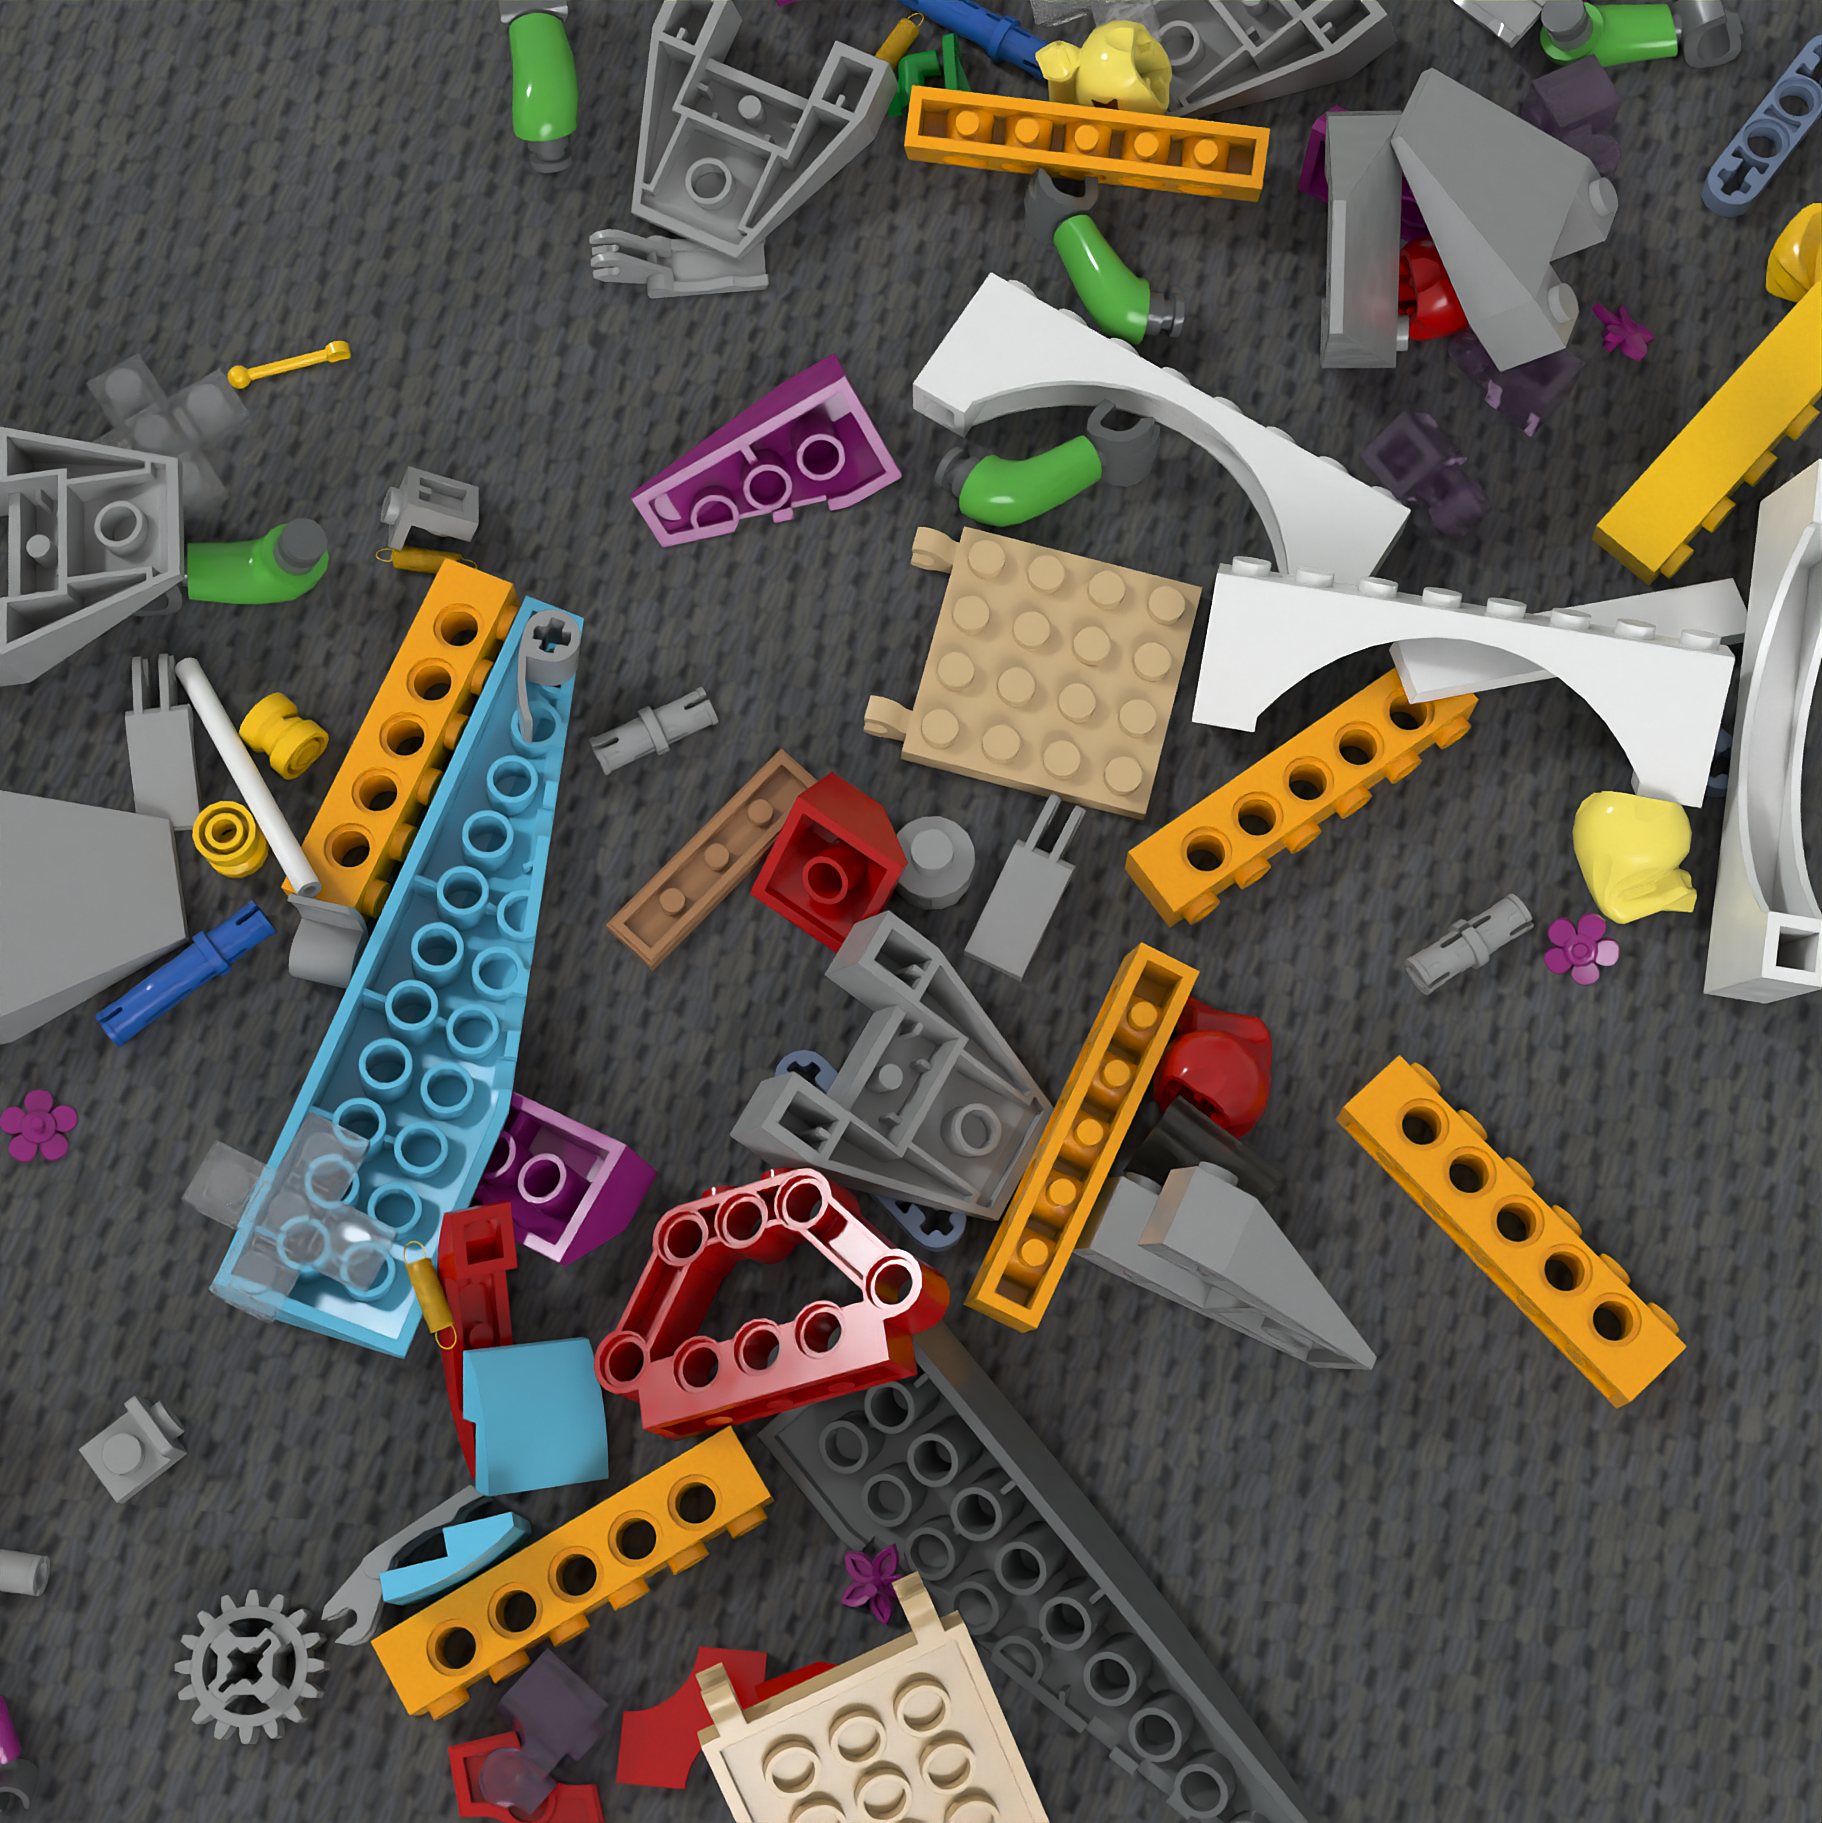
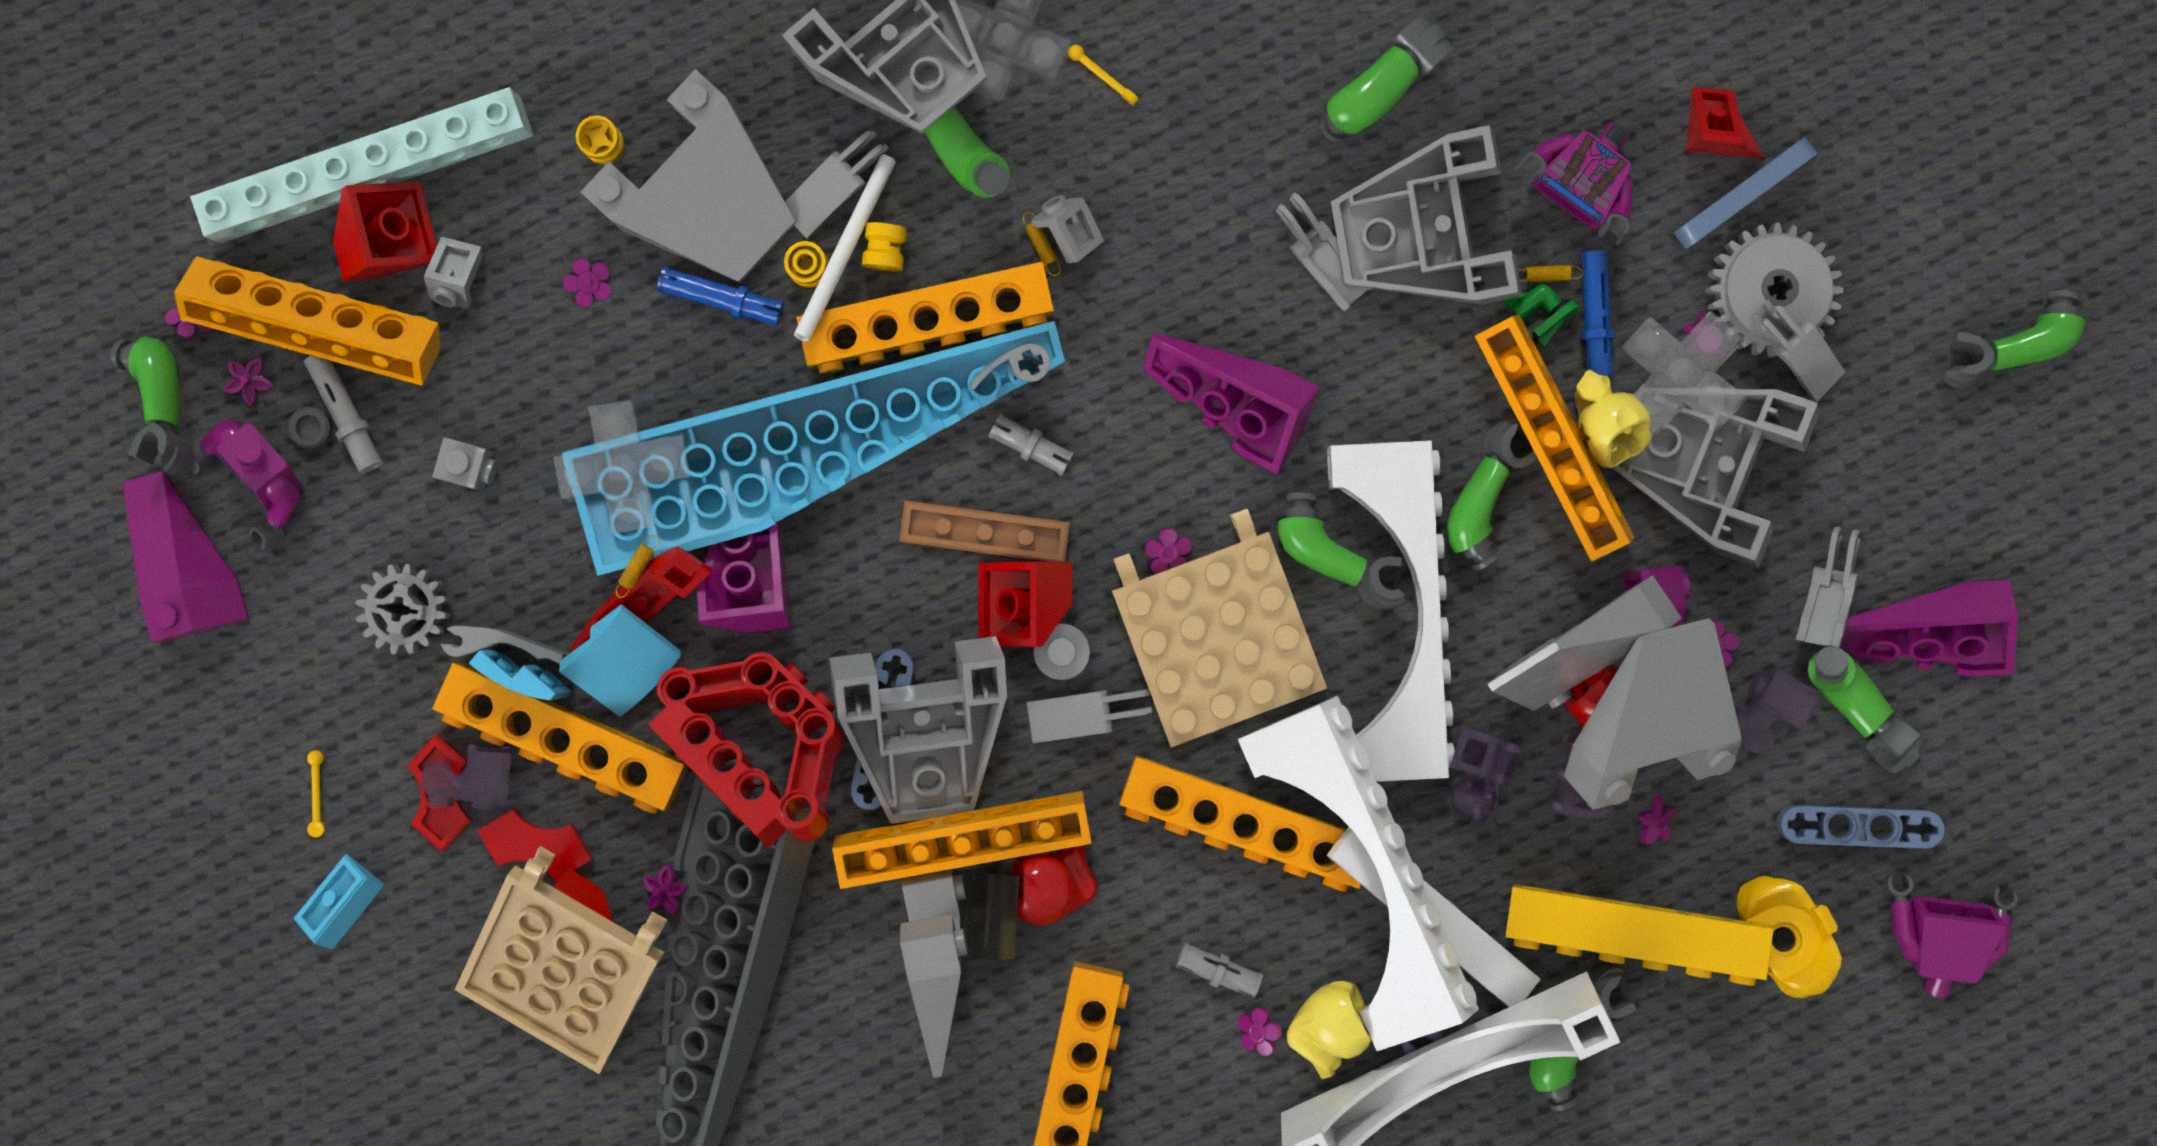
camera: 55 degrees right, 15 degrees up
light grey panel [287,894,369,989] -> none
none -> magenta plant [1144,527,1192,573]

